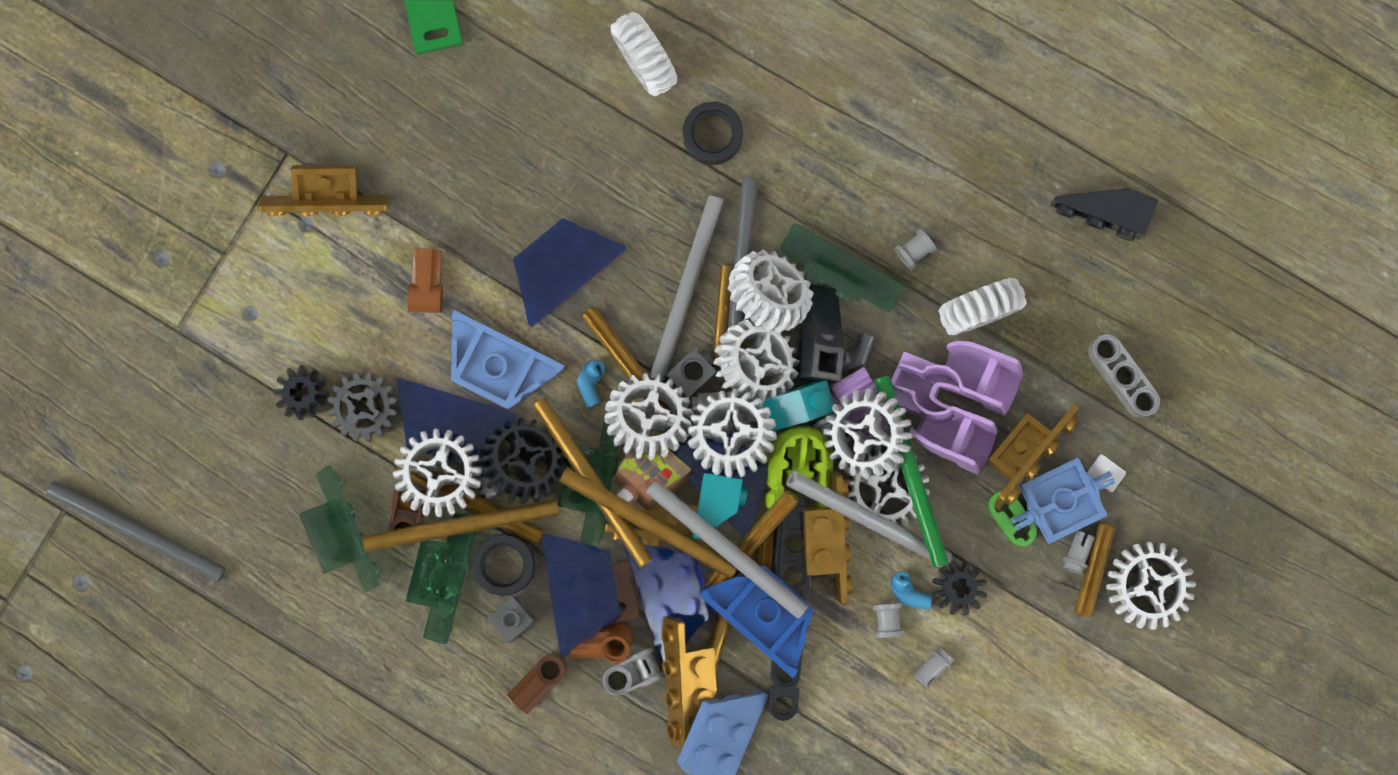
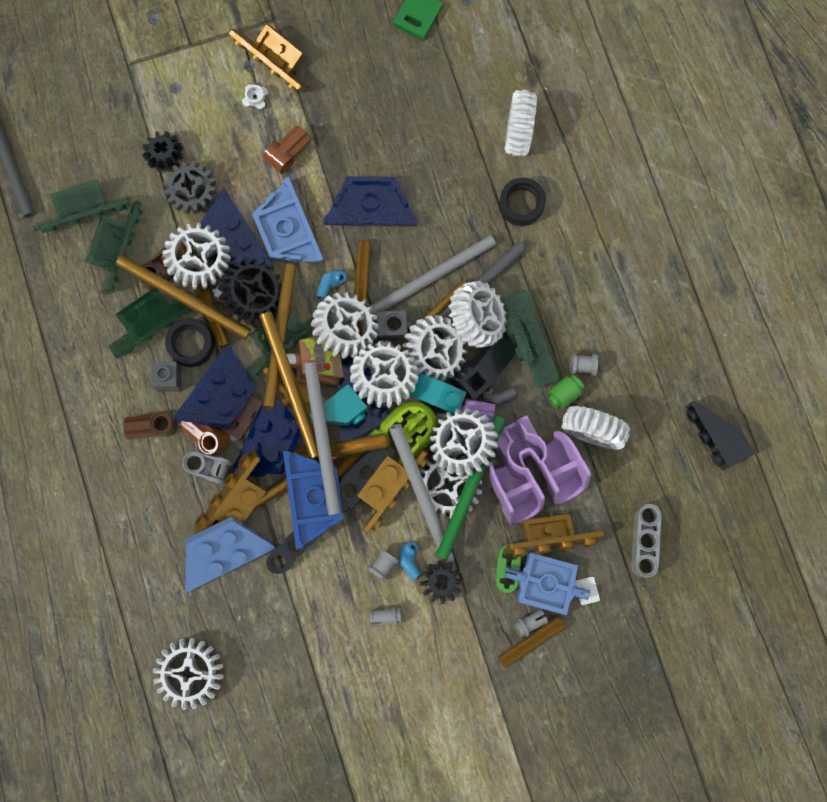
camera: 35 degrees right, 5 degrees down
white gear [1106,542,1196,630] -> none
none -> clear green bracket [33,179,130,233]
none -> white plate [242,84,268,109]
none -> bright green brick [547,374,585,410]

